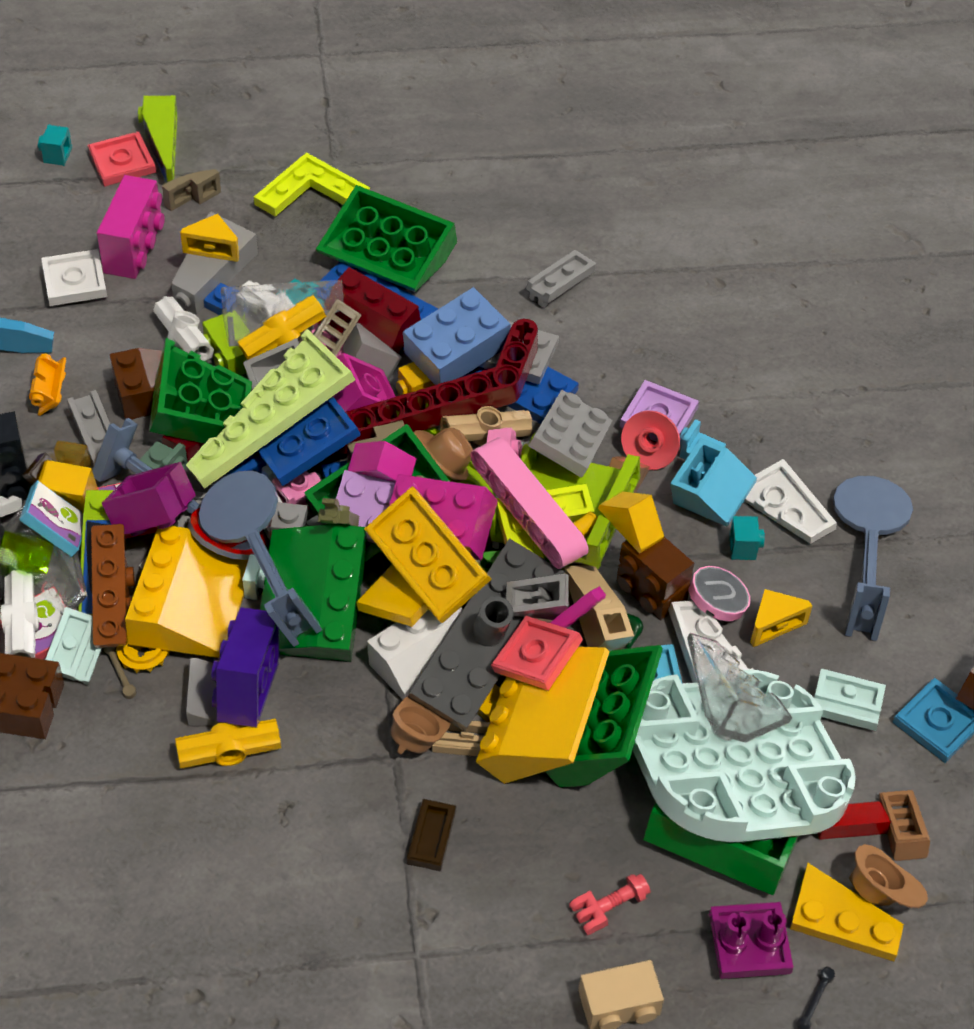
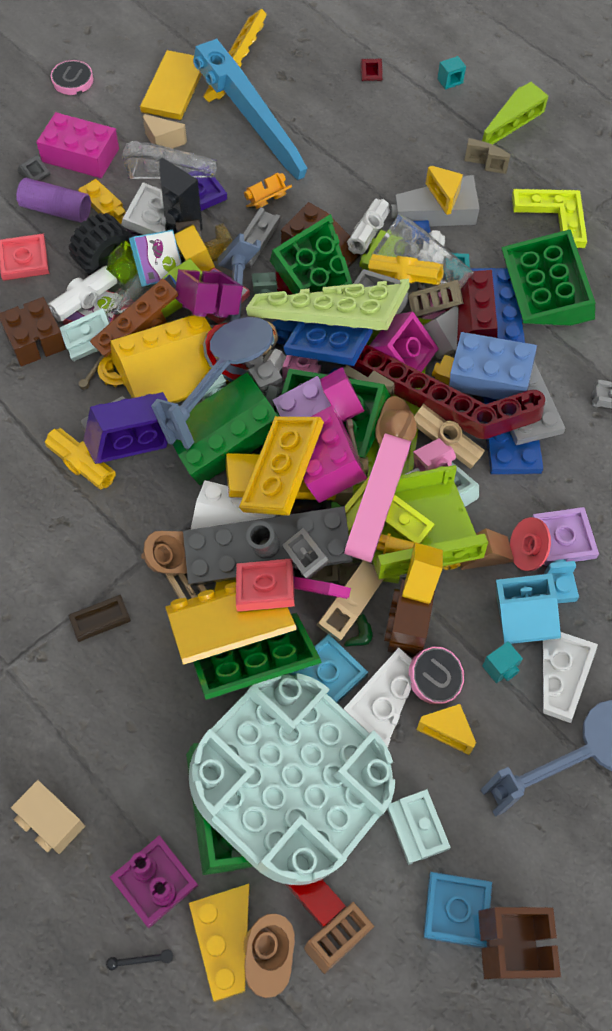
camera: 55 degrees right, 10 degrees up
white plate [41,249,107,306] -> none
coral tile [87,132,156,186] -> none
dark pink brick [97,175,165,279] -> none
olive plate [318,498,359,526] -> none
light grey plate [528,390,613,478] -> none
coral hinge [569,874,651,935] -> none
clear wedge [687,633,792,743] -> none

